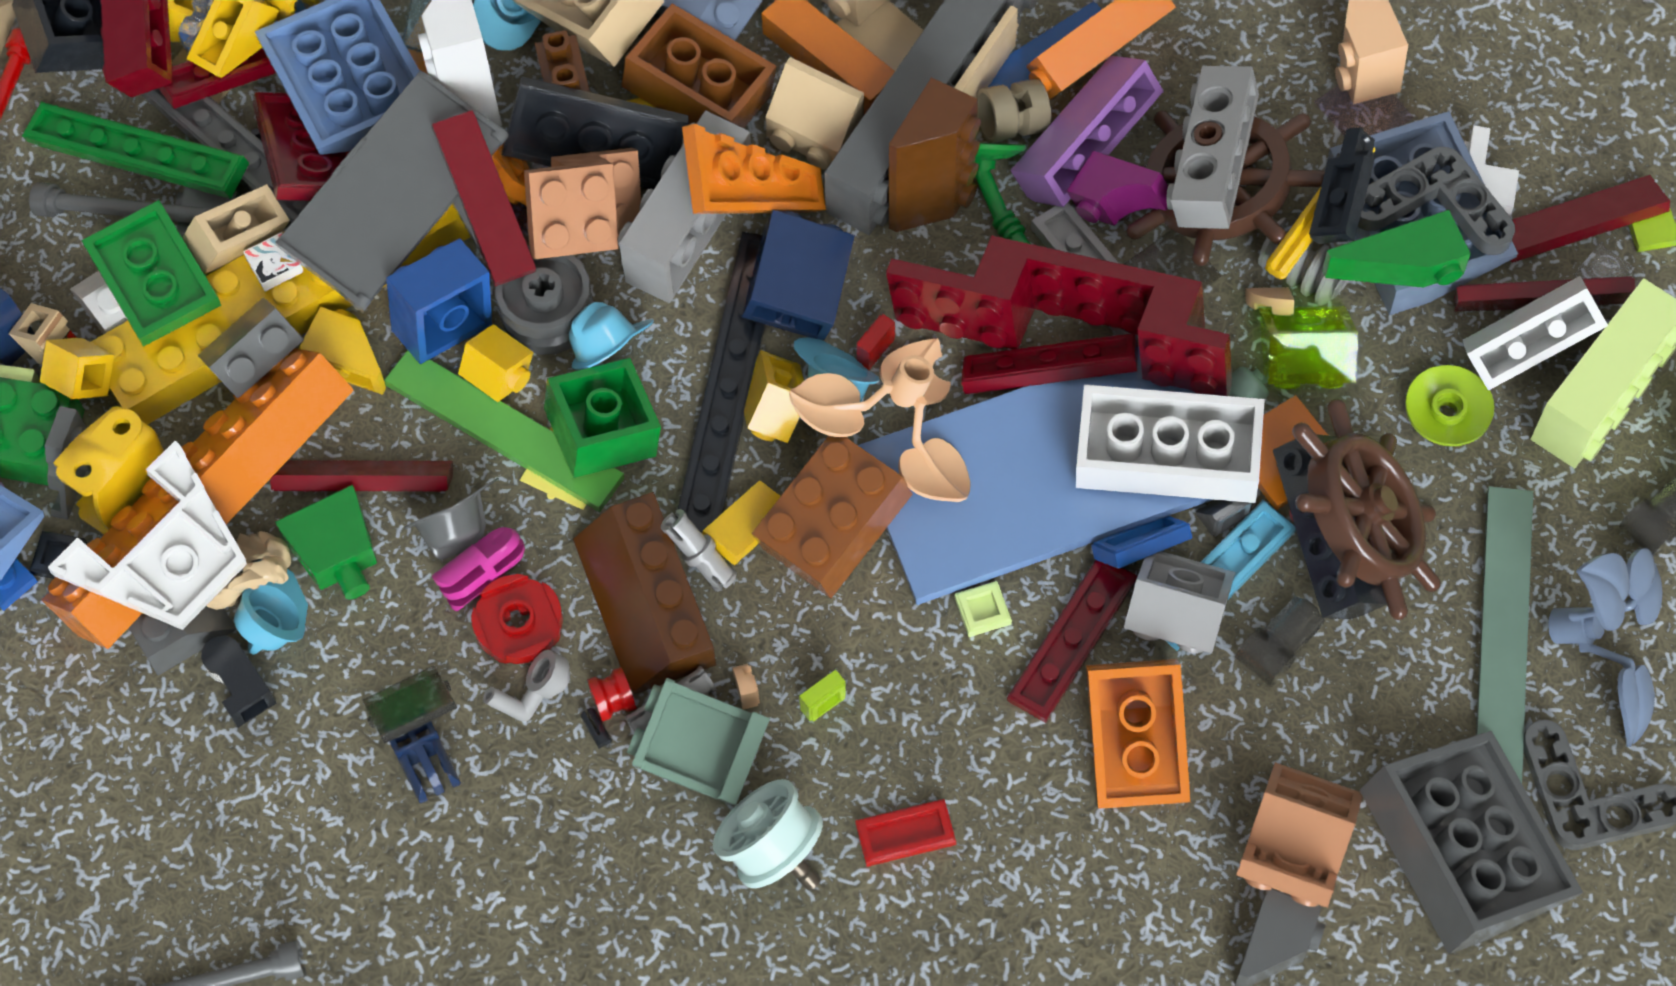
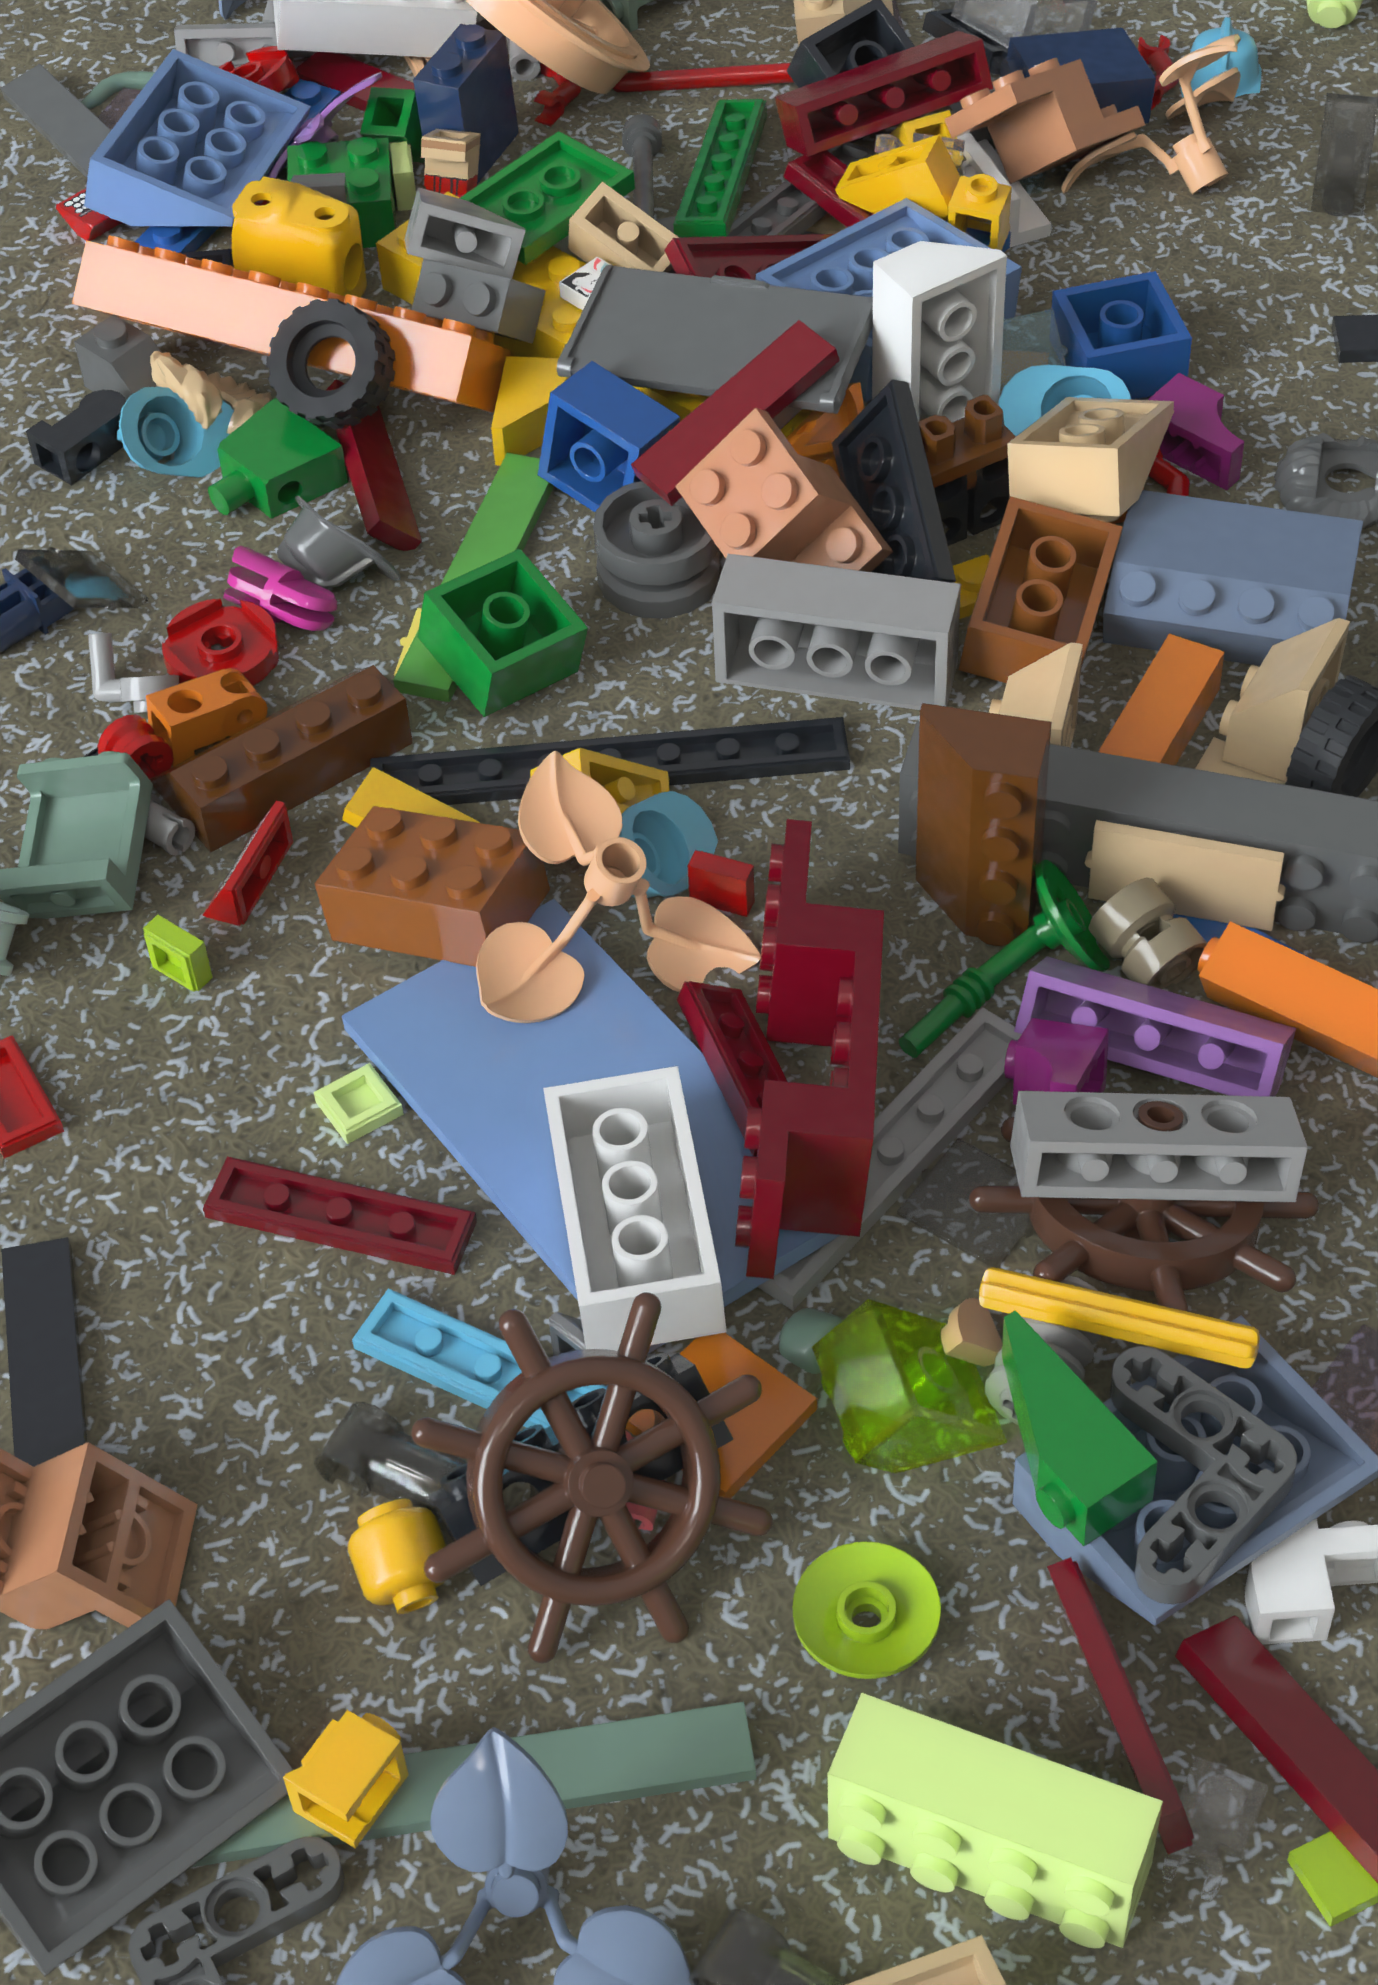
camera: 75 degrees right, 15 degrees down
yellow brick [40,338,114,399] -> none
white wing [48,441,247,630] -> none
yellow brick [458,324,533,402] -> none
medium azure piece [568,302,654,371] -> none
light grey pin [661,509,737,592] -> none
orange wing [682,124,826,214] -> none
light nougat tile [732,664,760,710] -> none
dark blue brick [742,210,855,340] -> none
orange slope [1086,659,1190,809] -> none
blue tile [1091,516,1192,569] -> none
light grey slope [1124,551,1236,654] -> none
black hinge [1309,127,1375,244] -> none
white brick [1462,276,1608,390] -> none
none -> black tile [1,1237,87,1467]
none -> orange leg [146,668,268,766]
none -> red slope [203,800,293,926]
none -> black tyre [266,298,396,429]
none -> yellow window [283,1710,409,1849]
none -> yellow head [347,1499,447,1614]
none -> light grey slope [404,187,526,279]

